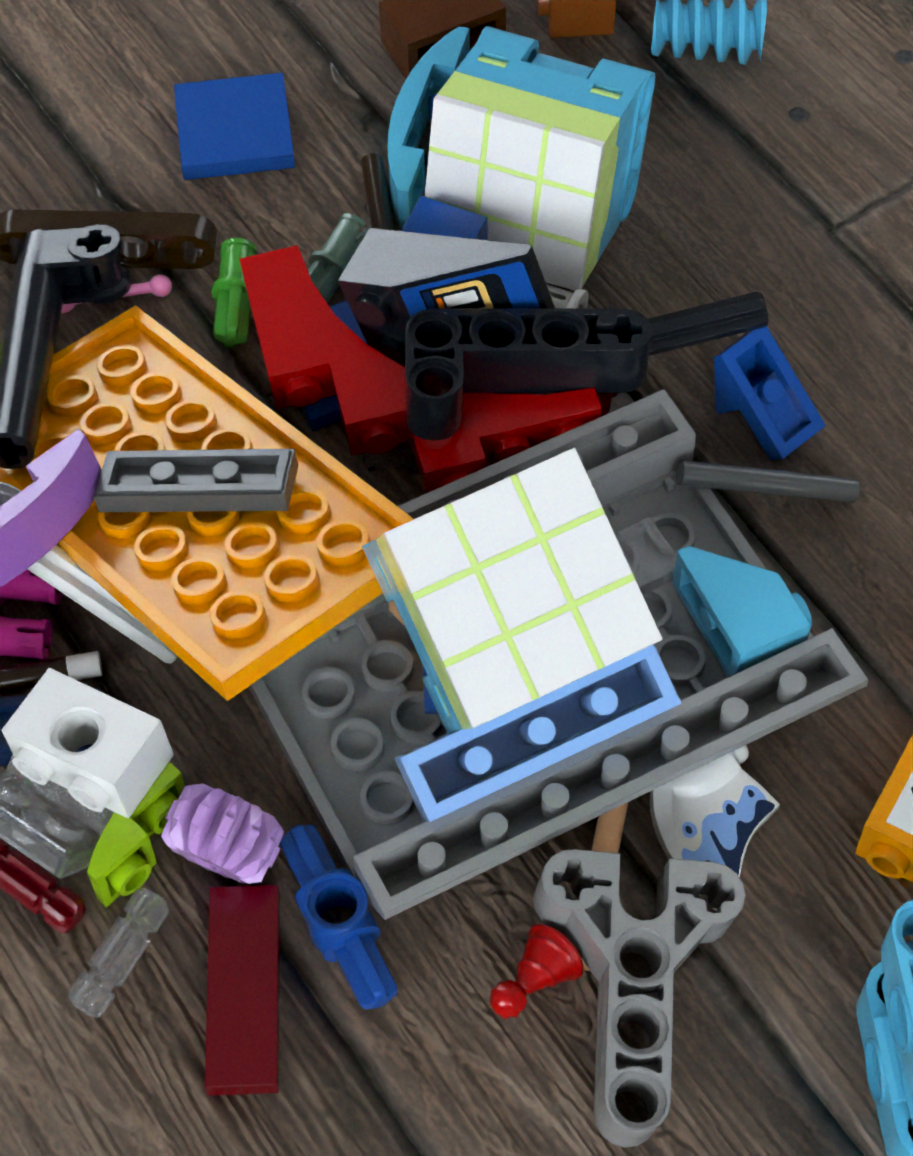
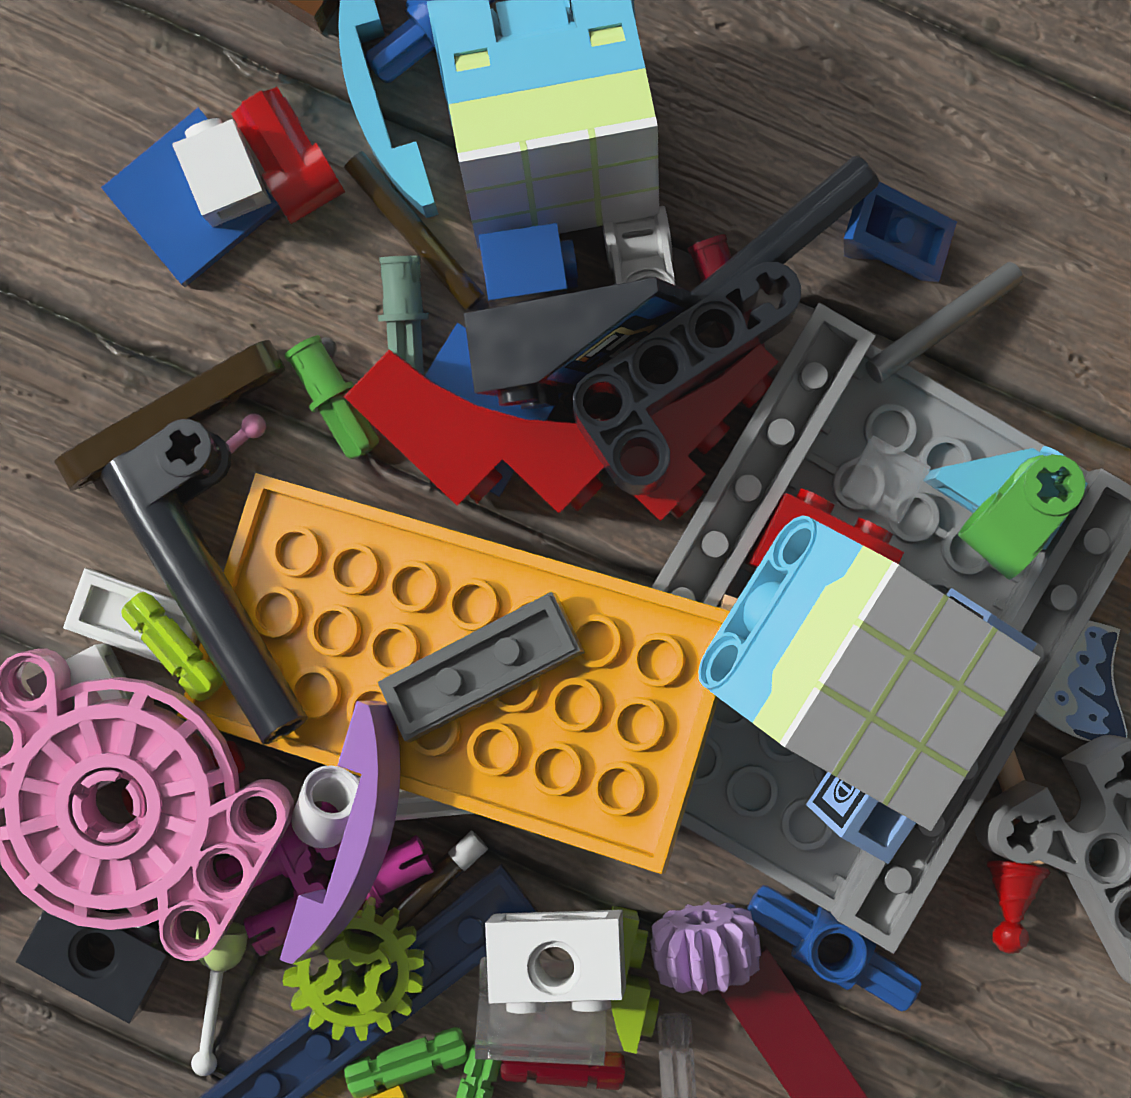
camera: 30 degrees left, 30 degrees up
none -> white brick [172,118,271,227]
none -> red piece [231,86,345,224]
none -> bright green piece [958,454,1085,580]

